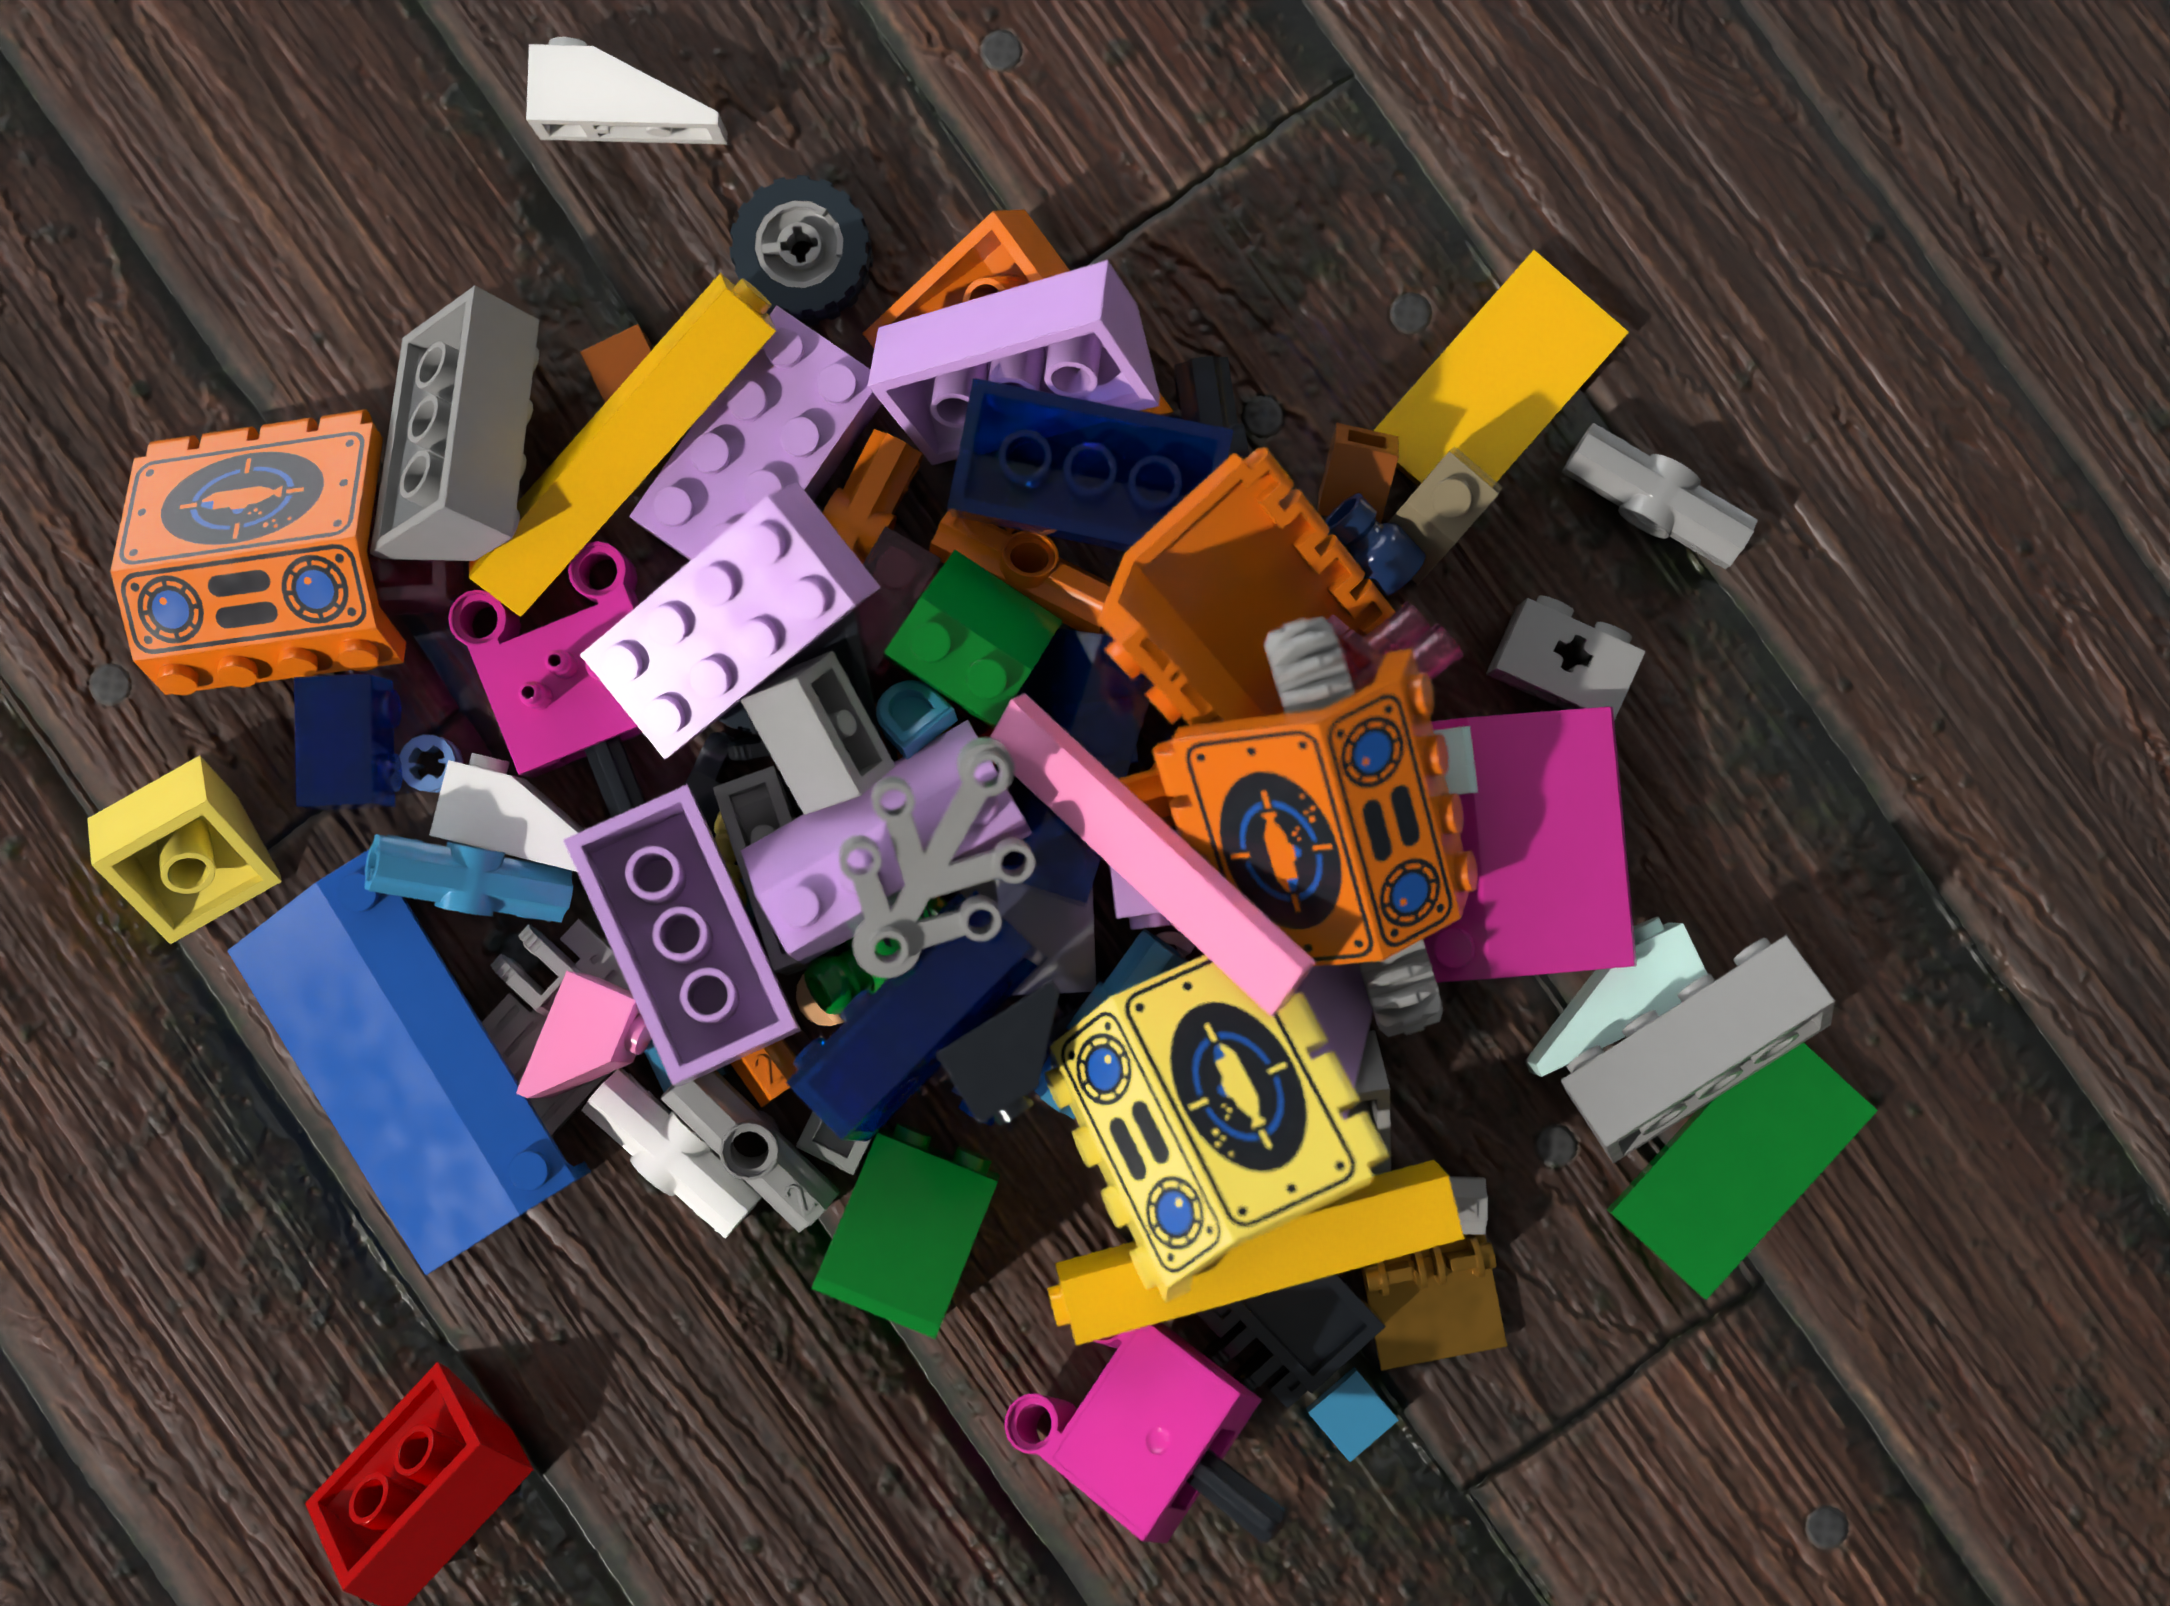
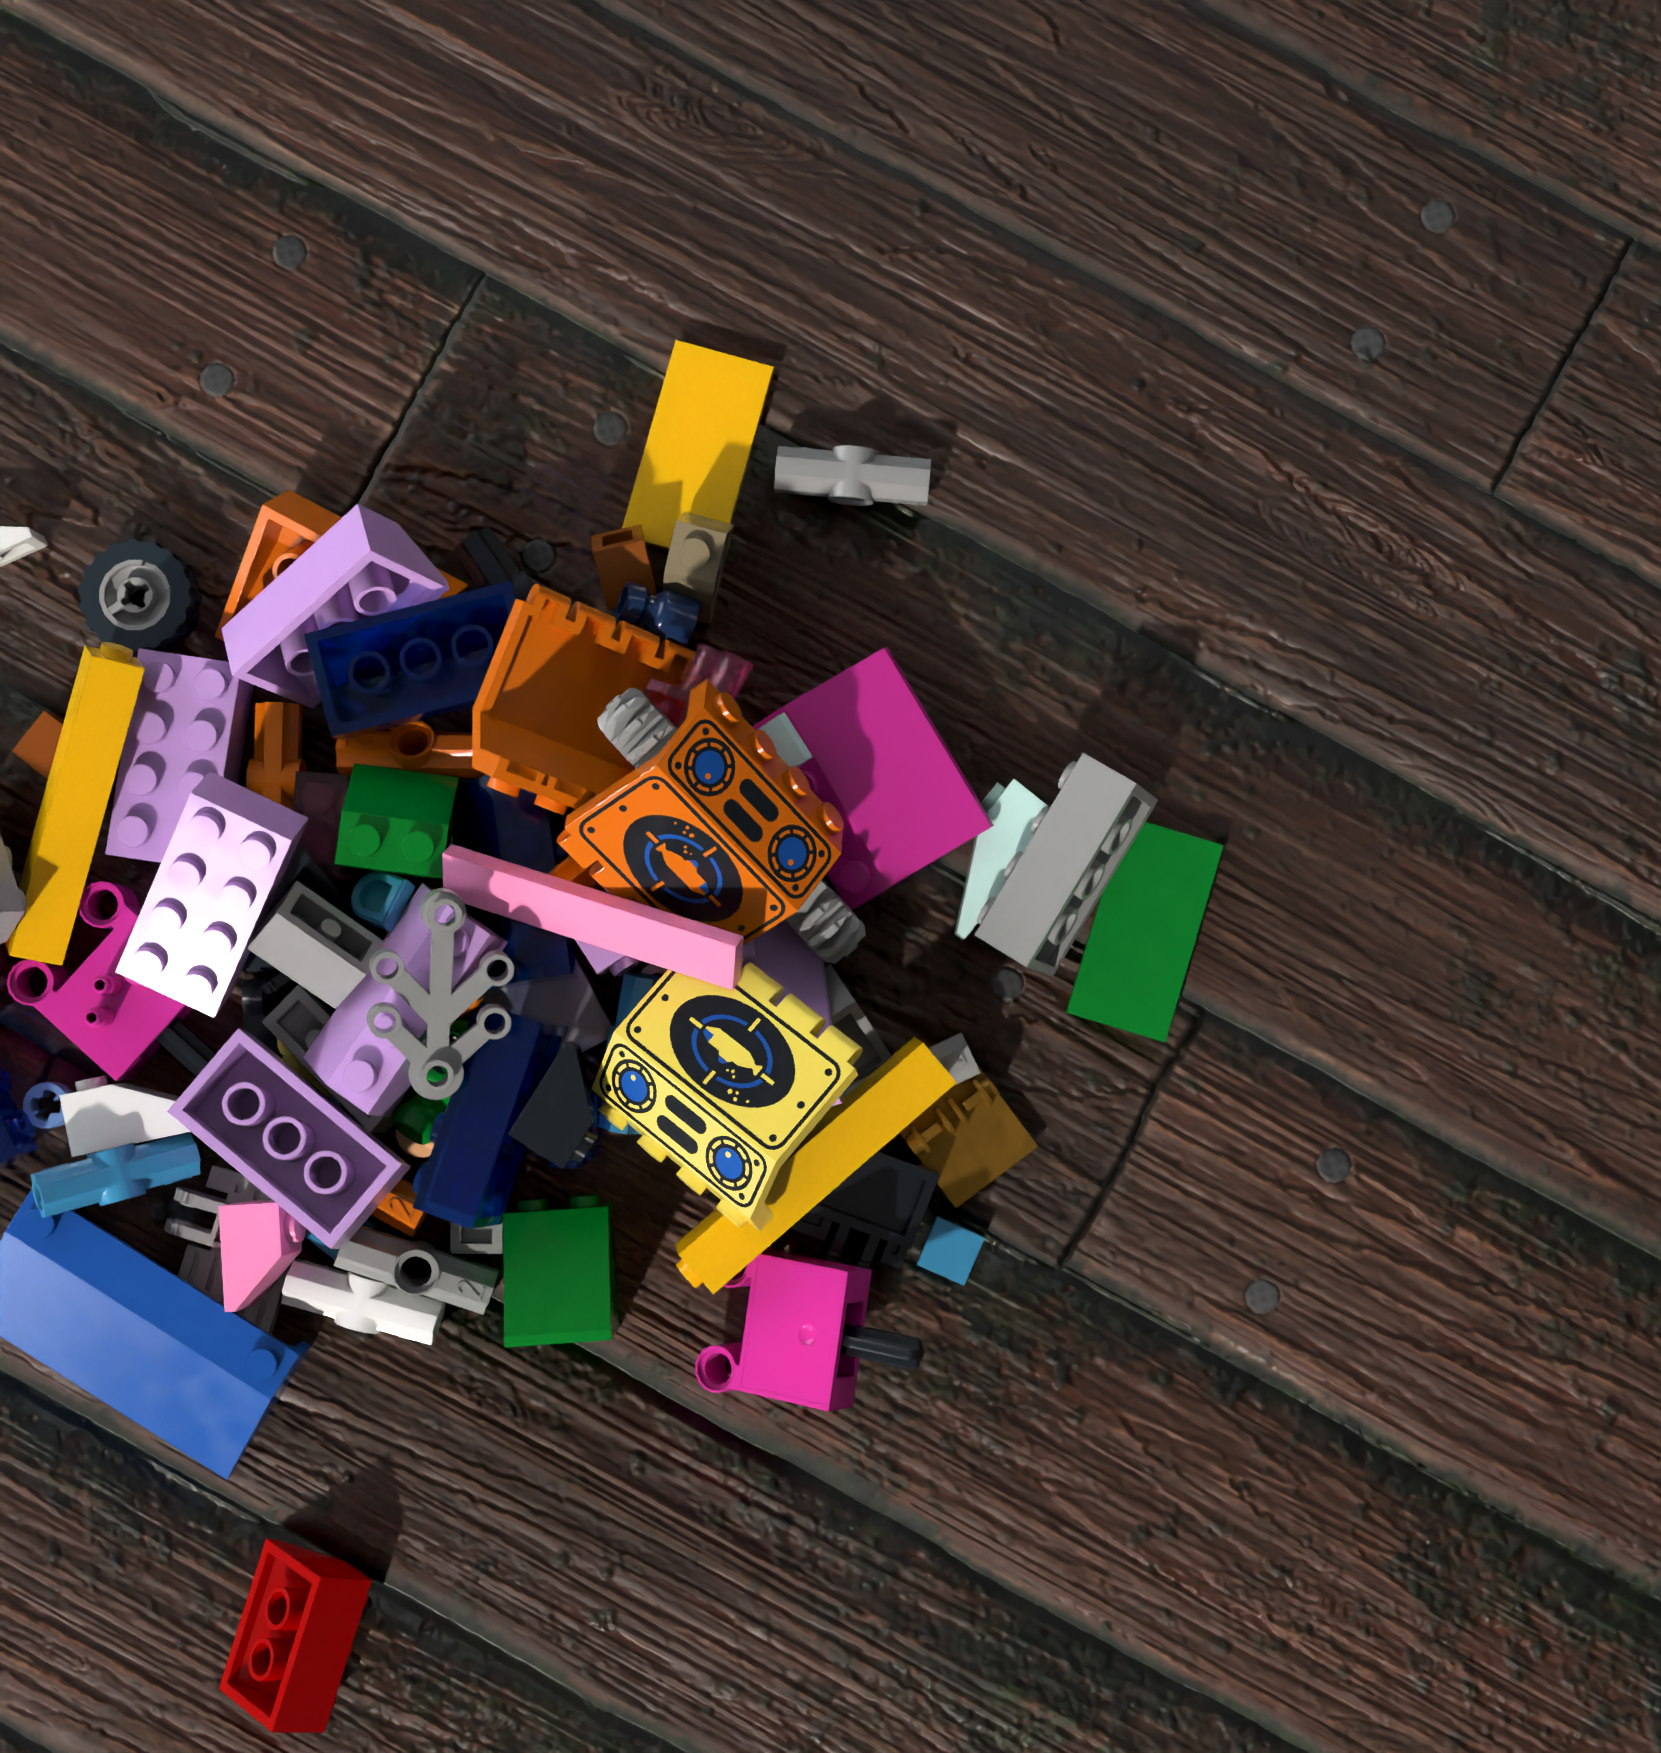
camera: 25 degrees left, 0 degrees up
light grey brick [1486,595,1645,721] -> none

